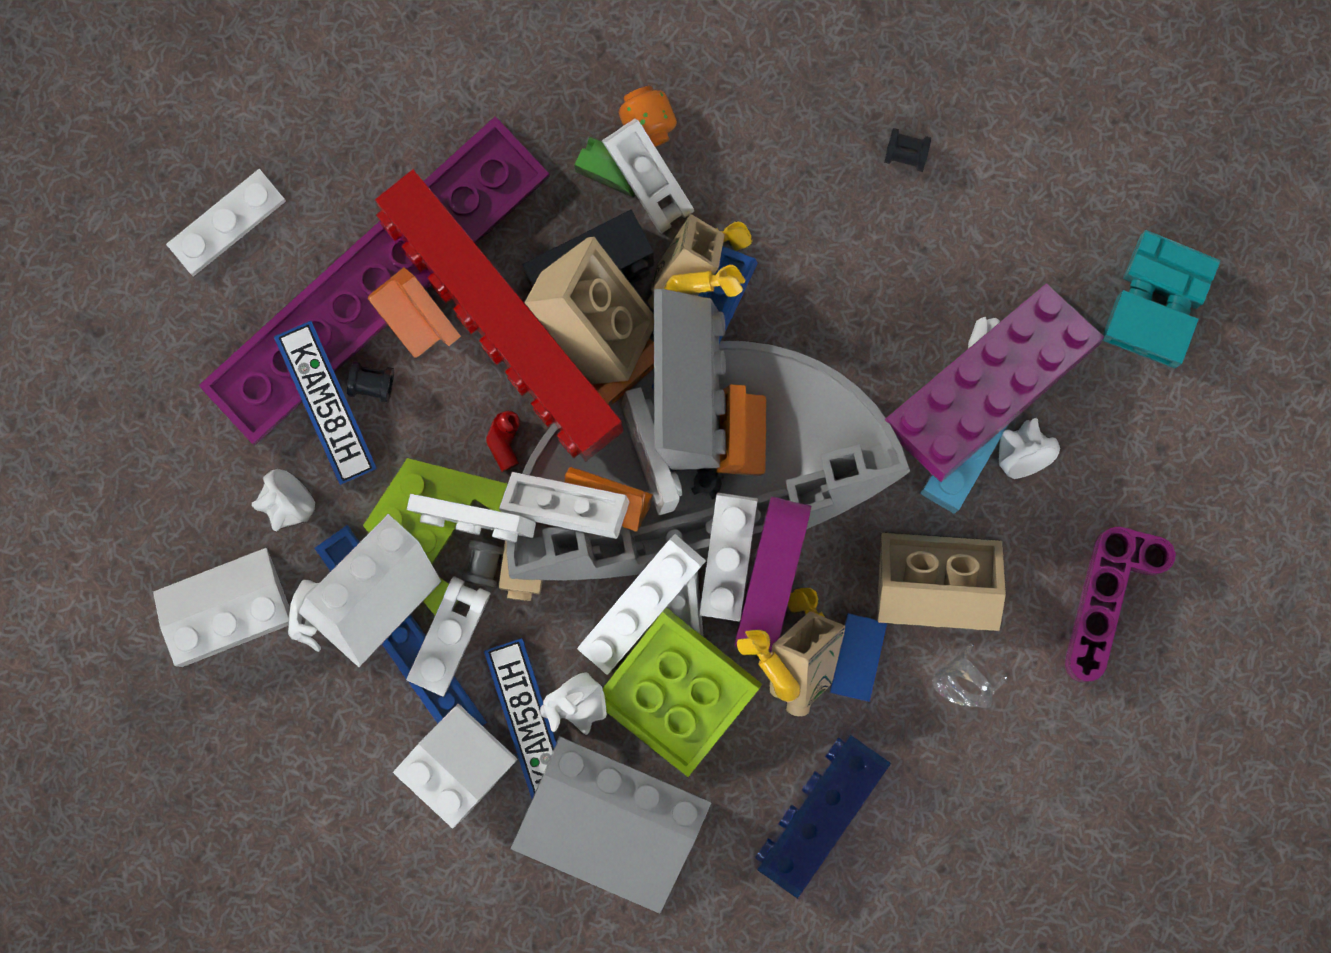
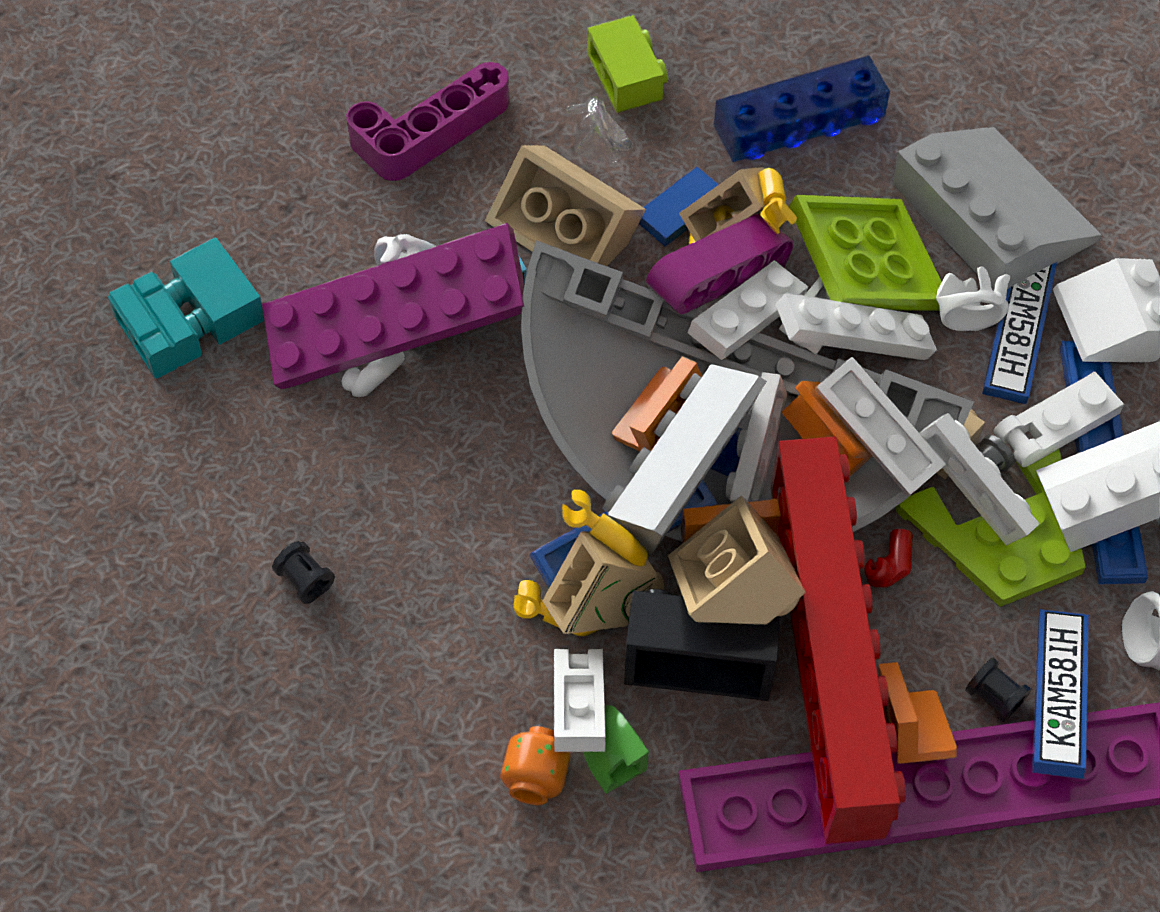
camera: 145 degrees left, 25 degrees down
none -> lime brick [587,15,668,113]

